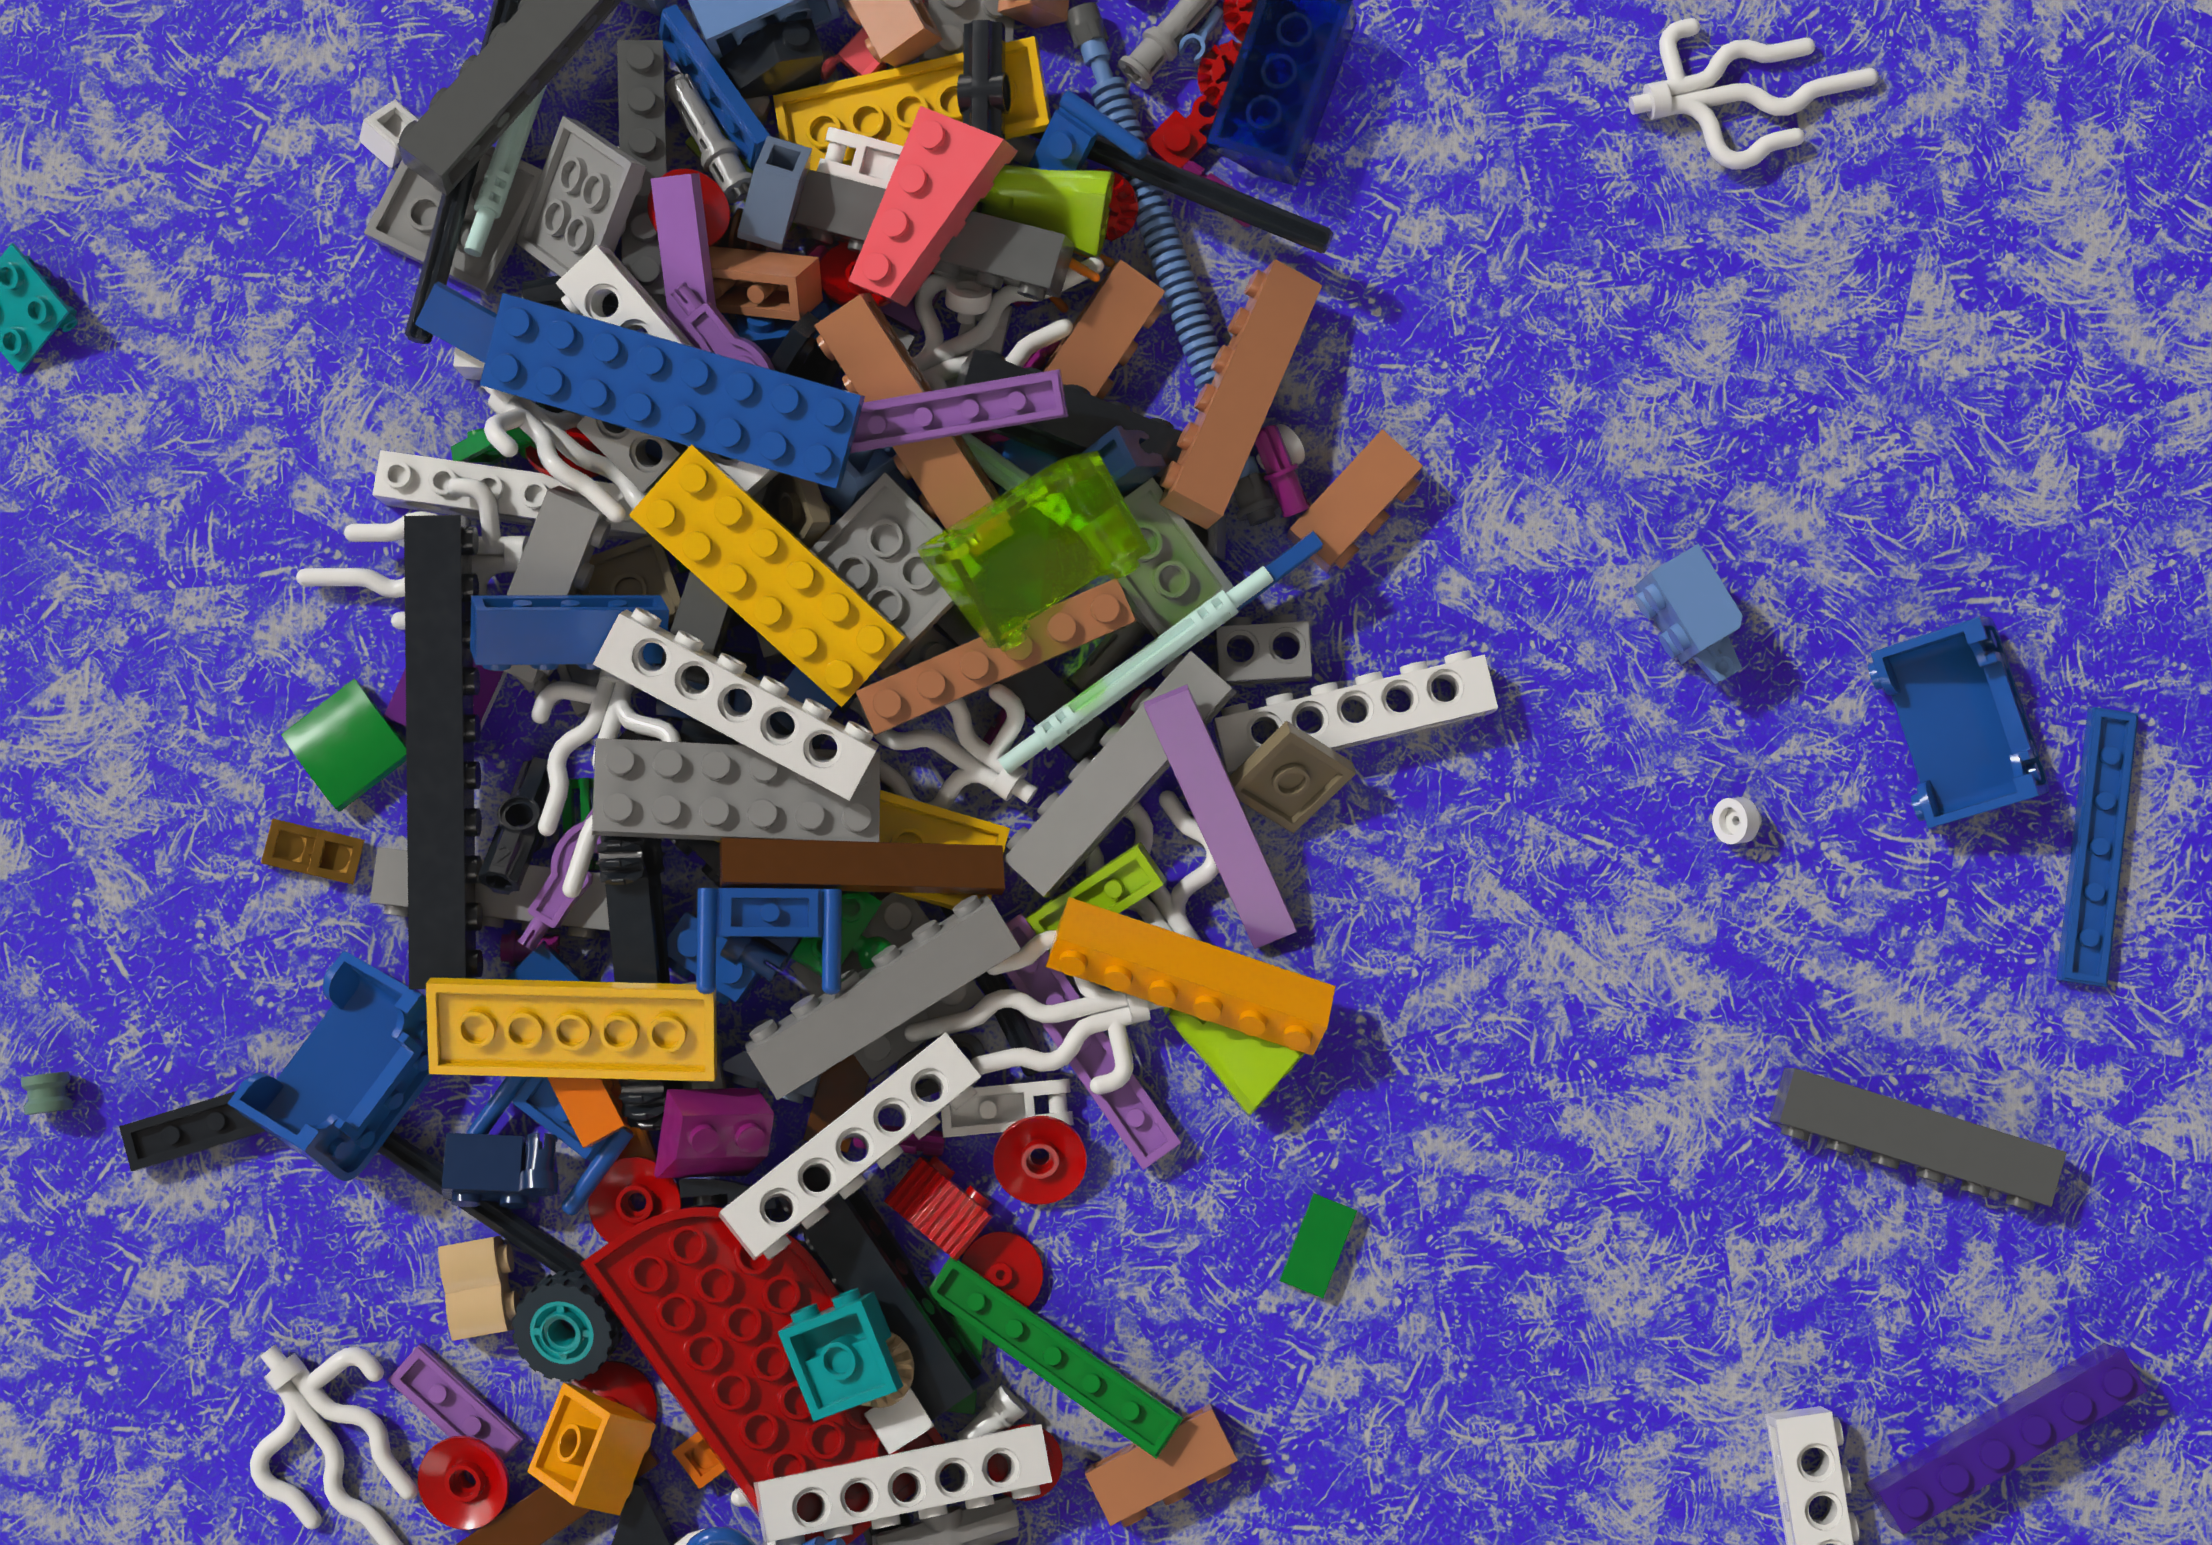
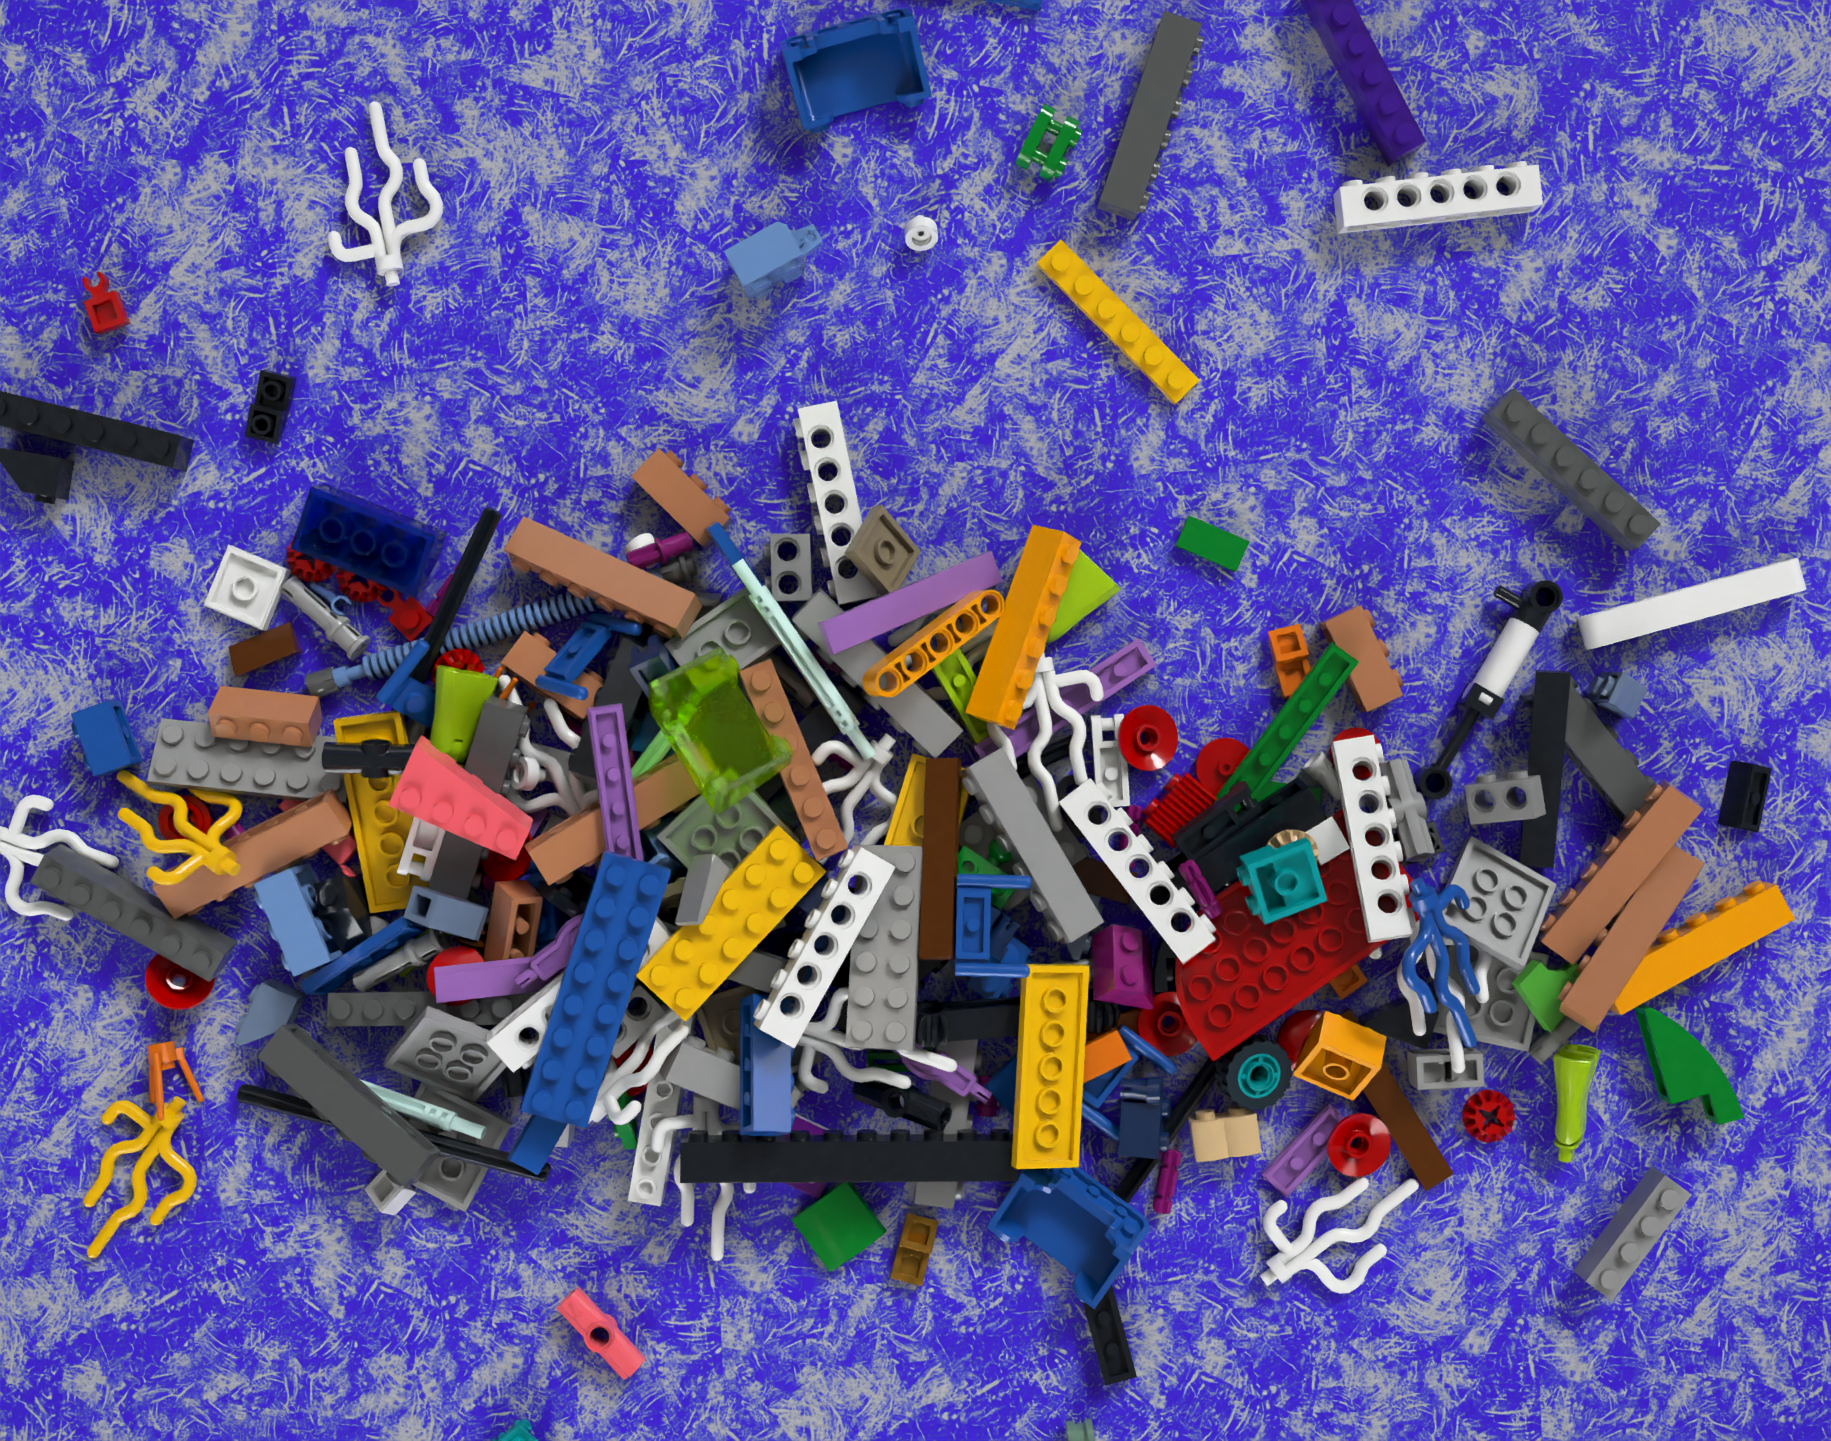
camera: 90 degrees left, 5 degrees up
none -> blue plate [535,612,643,700]
none -> coral piece [556,1286,646,1380]
none -> light grey slope [675,854,730,926]
none -> light orange beam [862,590,1005,697]
none -> green brick [1015,103,1083,182]
none -> yellow plate [1037,239,1200,405]
none -> magenta axle [1152,1148,1182,1214]
none -> black plate [1170,781,1262,862]
none -> magenta axle [1178,860,1222,919]
none -> orange slope [1268,624,1311,699]

